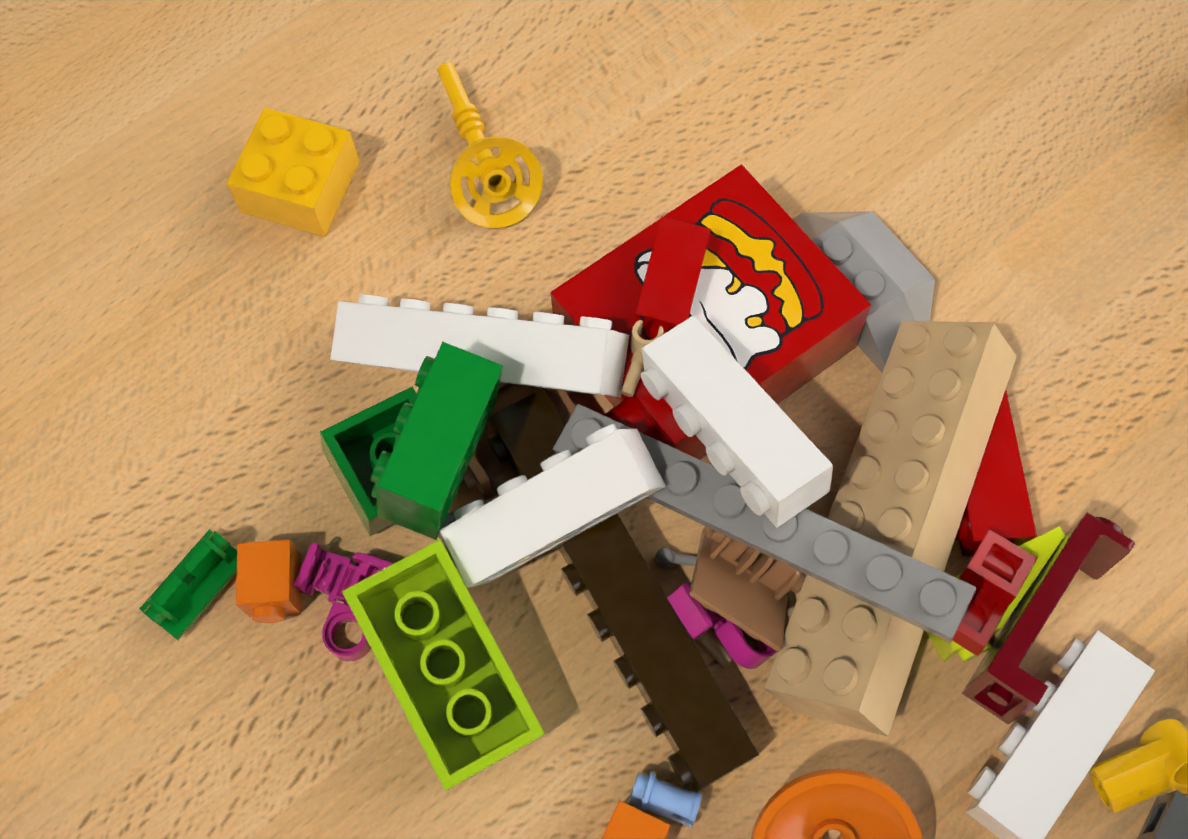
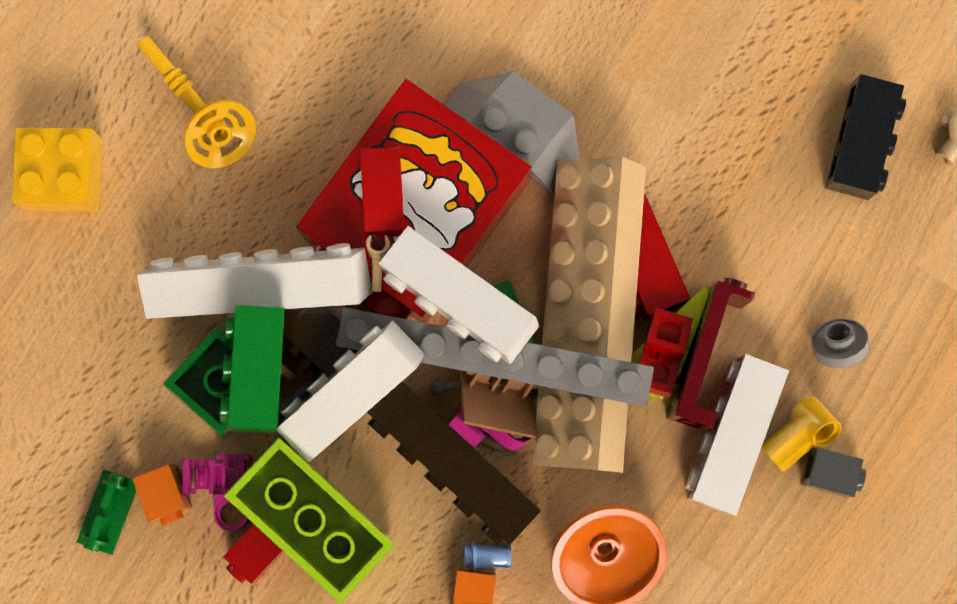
camera: 20 degrees left, 15 degrees up
none -> red brick [223,524,284,584]

